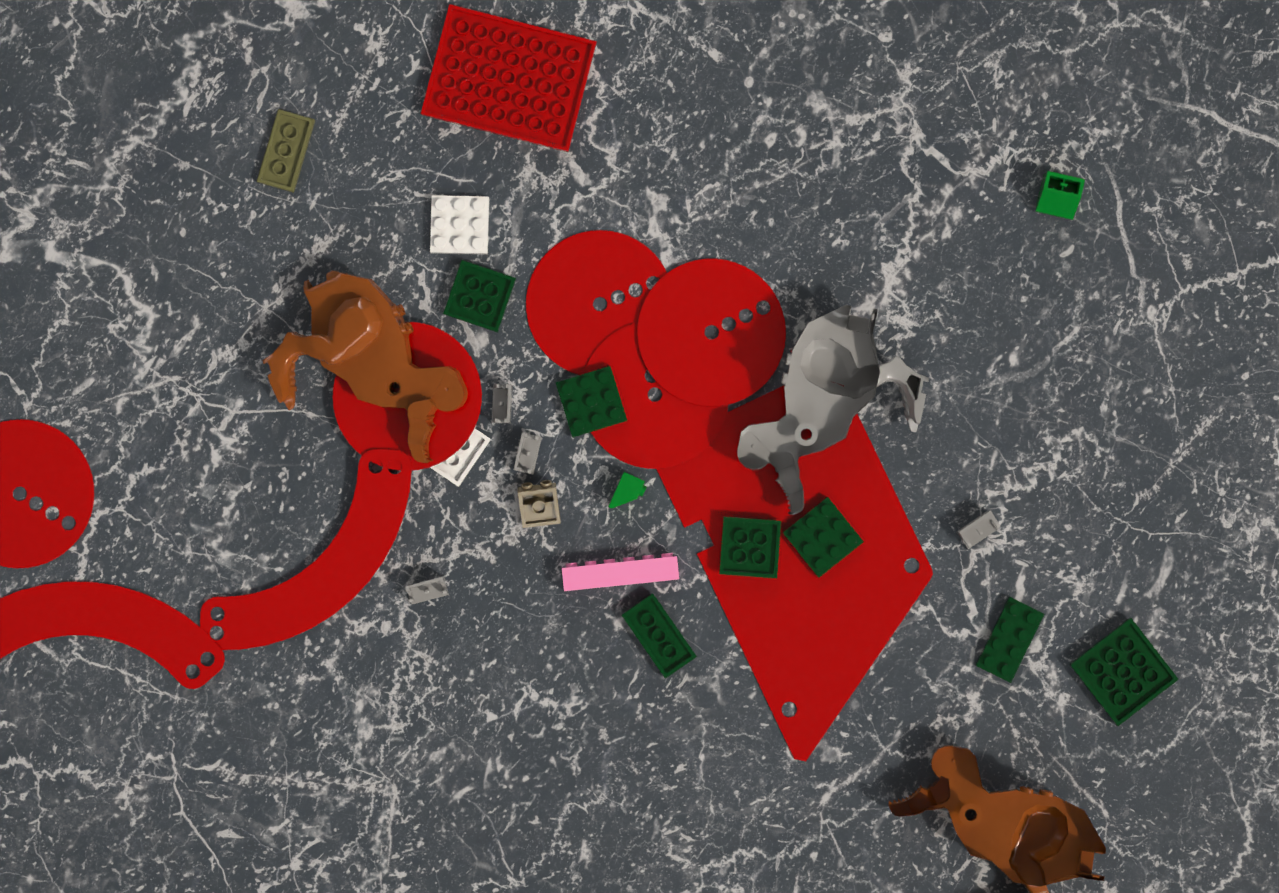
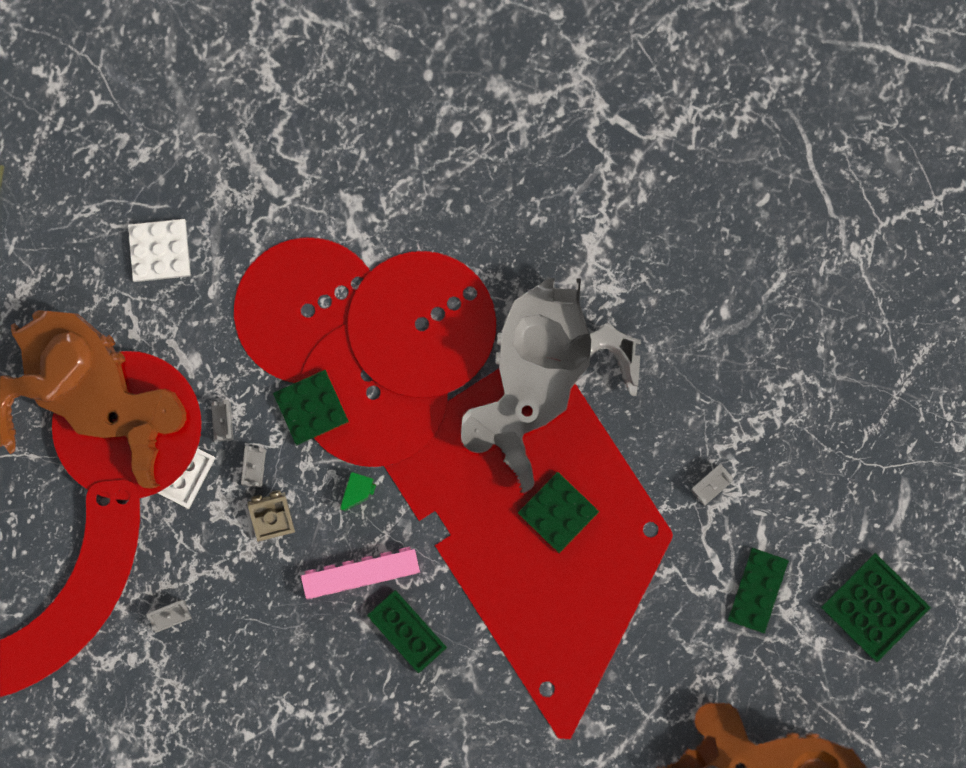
camera: 10 degrees left, 5 degrees down
red plate [421,4,597,152] -> none
dark green plate [443,260,516,333] -> none
dark green plate [719,517,781,578] -> none
green slope [1035,171,1085,220] -> none

